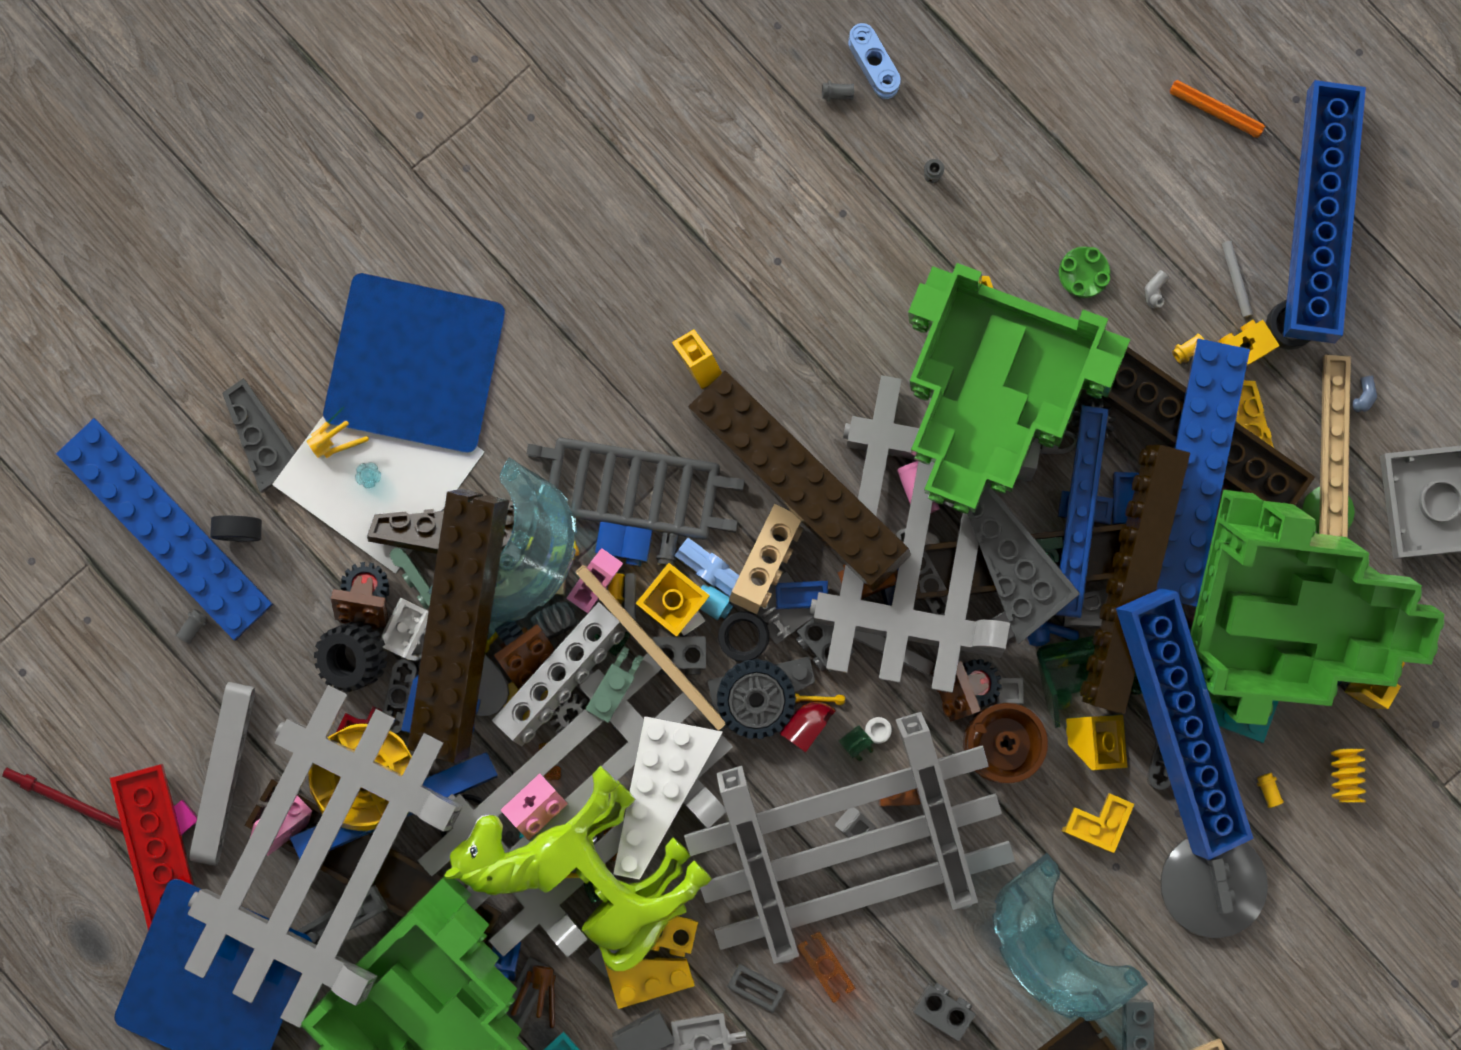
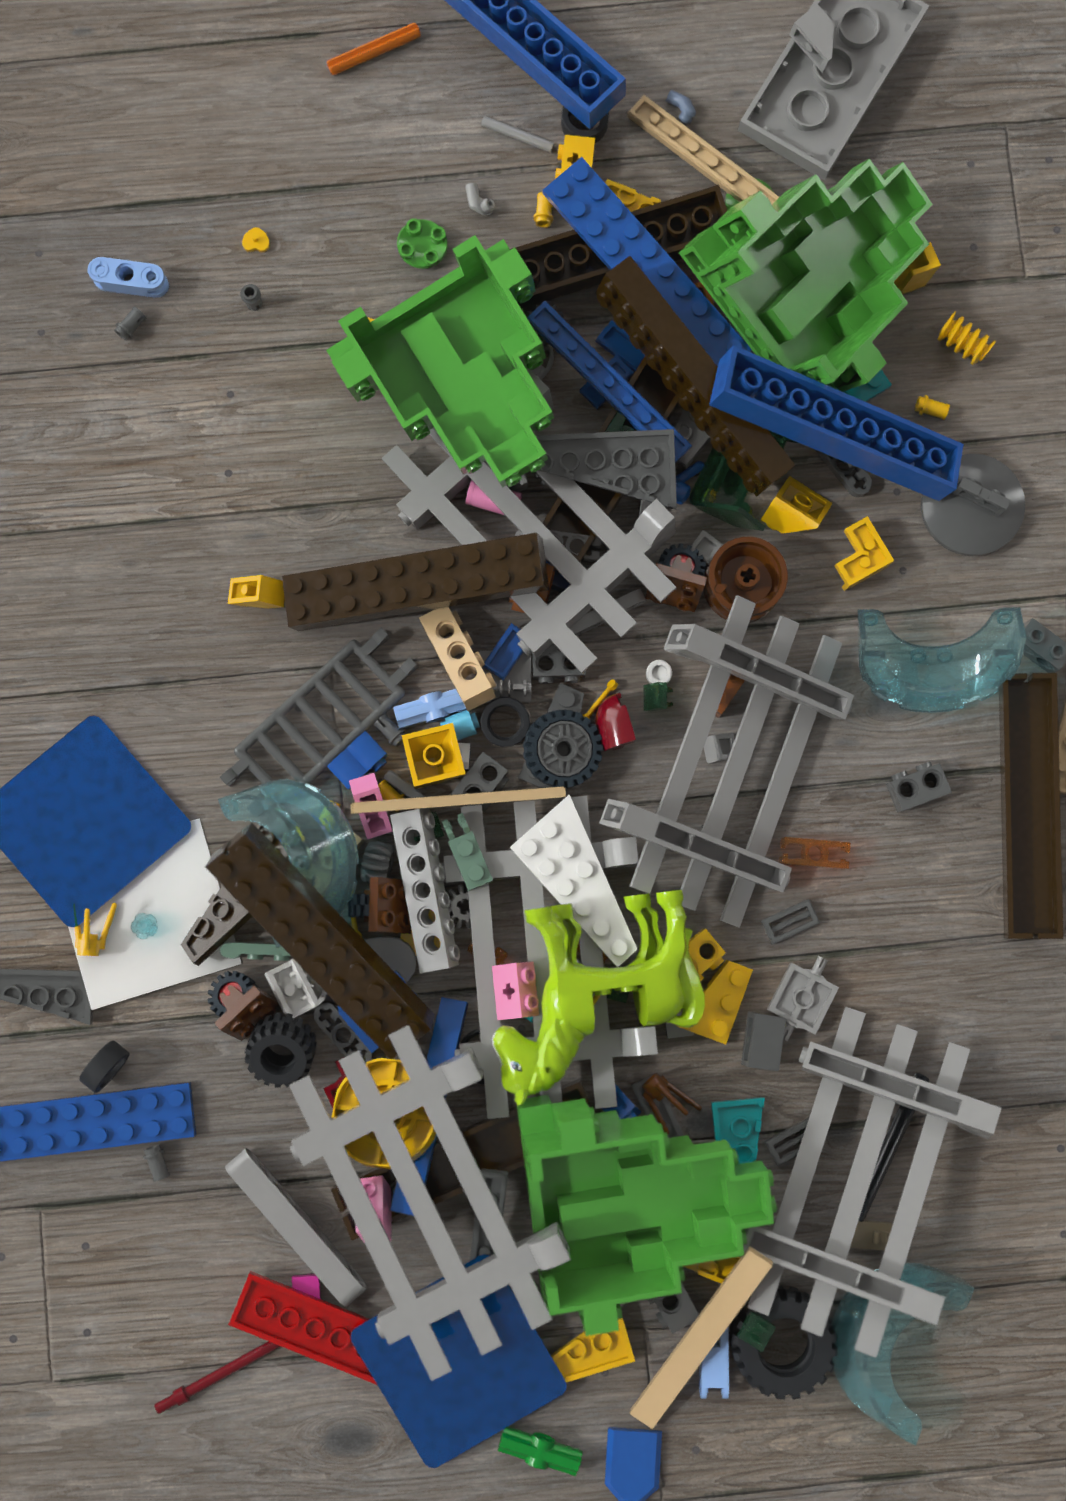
camera: 55 degrees left, 0 degrees up
none -> yellow piece [242,227,270,253]

